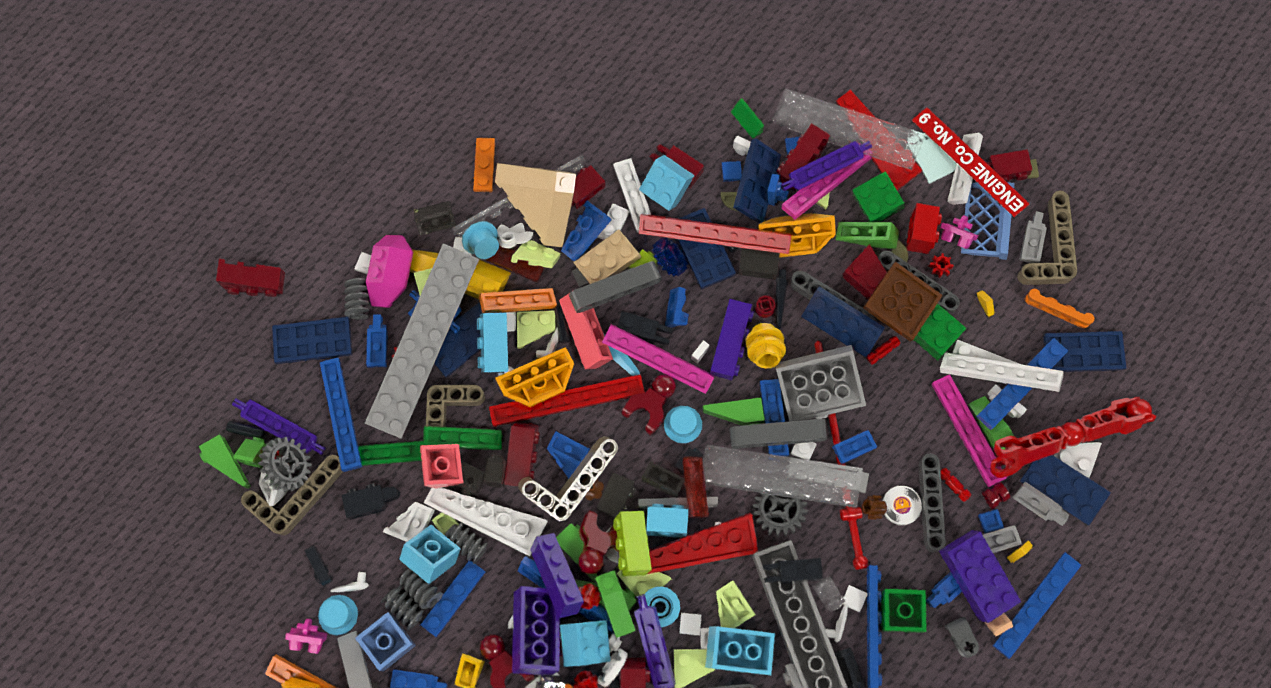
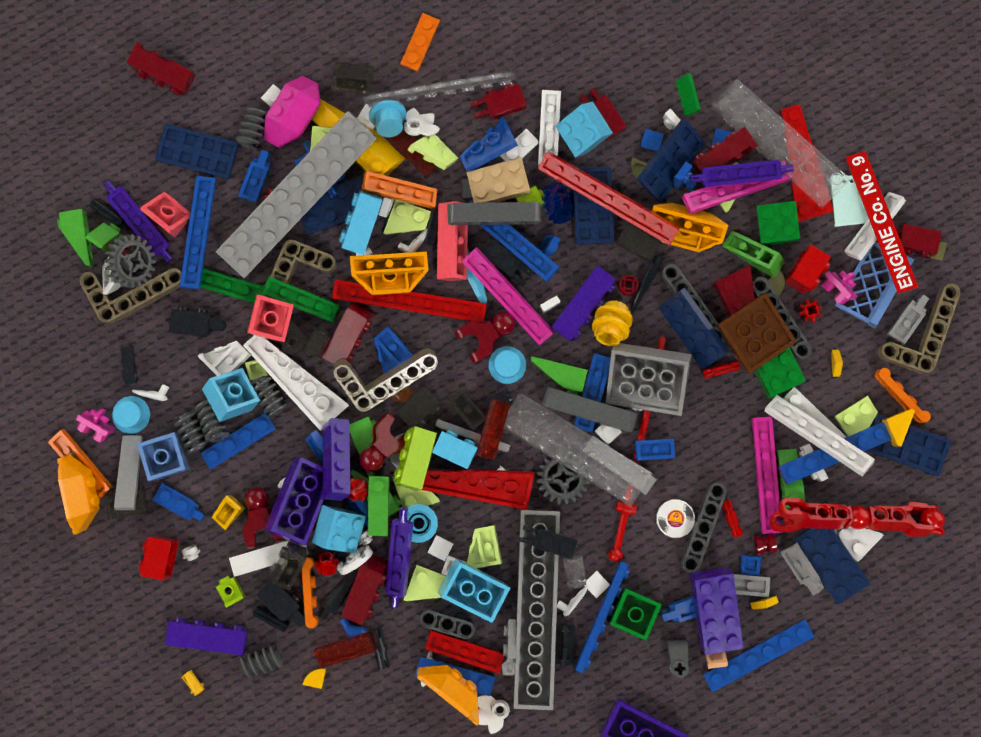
camera: 20 degrees right, 10 degrees up
tan slope [495,163,576,247] -> none
reddish brown gear [862,495,887,520] -> none
none -> coral slope [140,192,191,237]
none -> blue plate [469,199,560,282]
none -> yellowish green wing [834,396,878,437]
none -> yellow slope [881,409,915,447]

